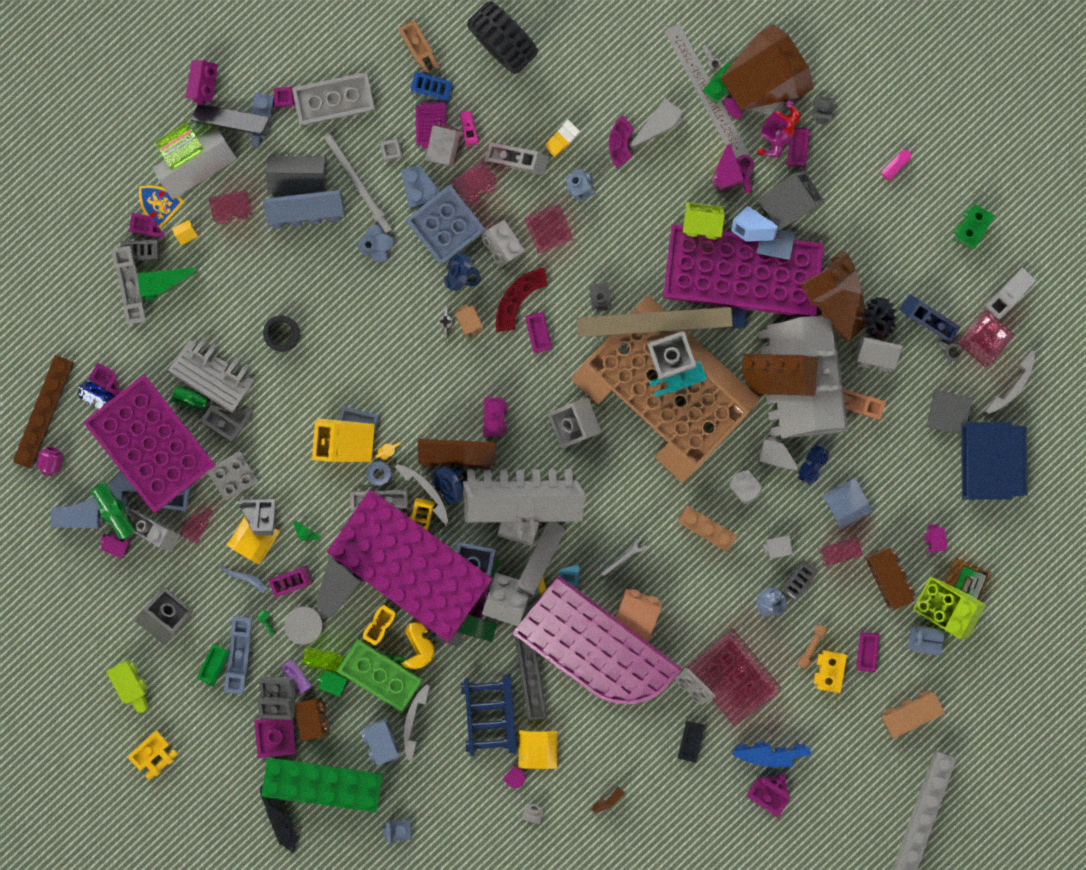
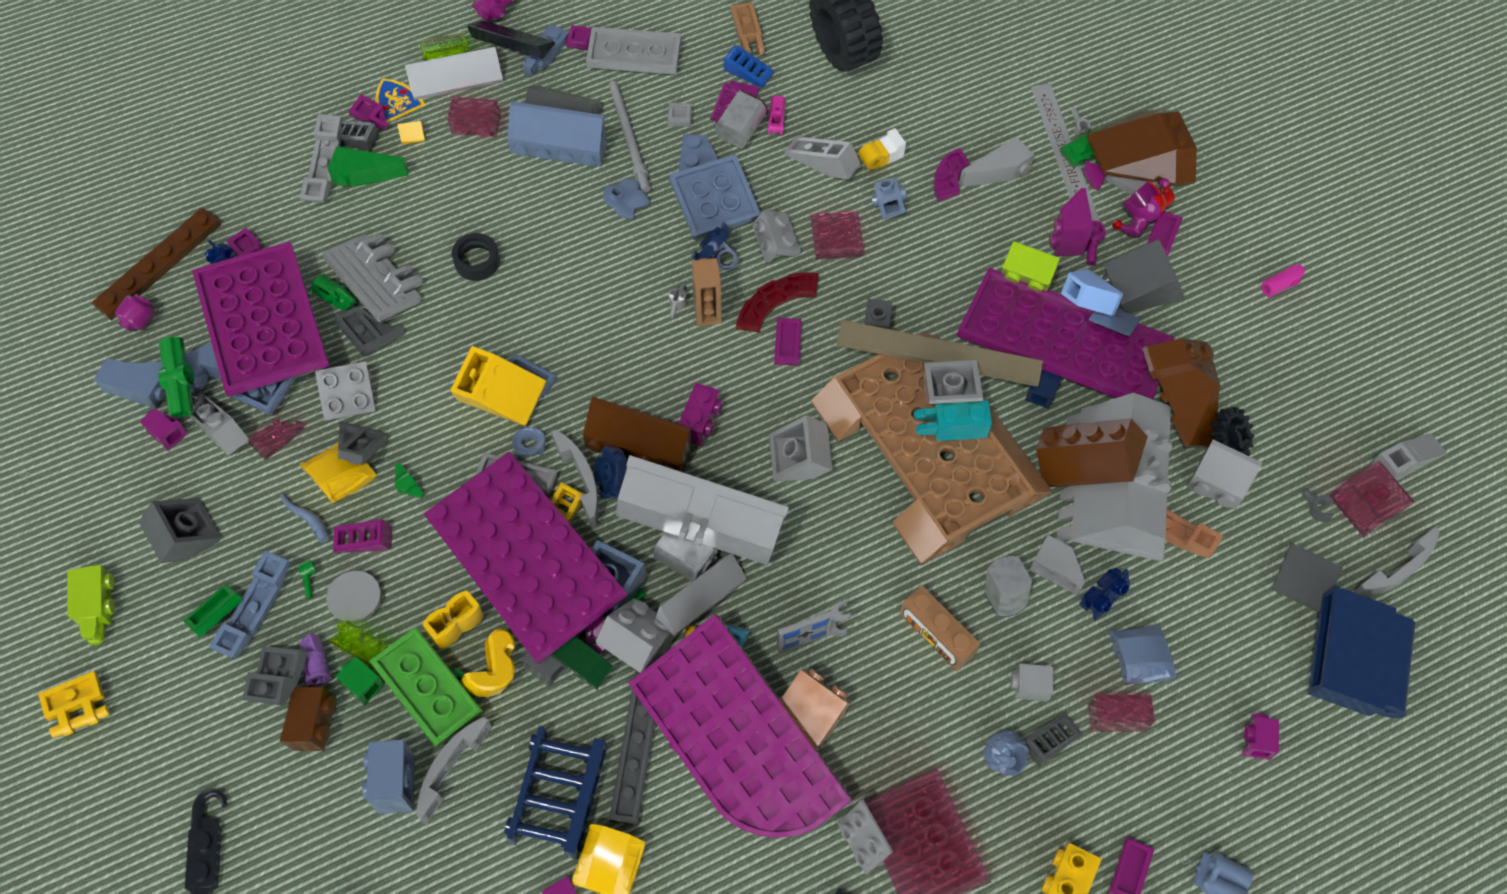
camera: 15 degrees right, 25 degrees down
magenta tile [254,718,297,758] -> none
green brick [261,757,383,813] -> none
dark grey slope [315,556,363,618] -> none
yellow piece [375,442,401,460] -> none
clear pink brick [452,160,497,205] -> none
medium nougat bar [797,624,828,670] -> none
dark grey bracket [811,96,834,125] -> none
reddish brown brick [864,547,916,610] -> none
dark blue slope [899,294,961,343] -> none
lime slope [913,576,986,639] -> none
tile [944,557,991,601] -> none
green brick [953,204,995,250] -> none

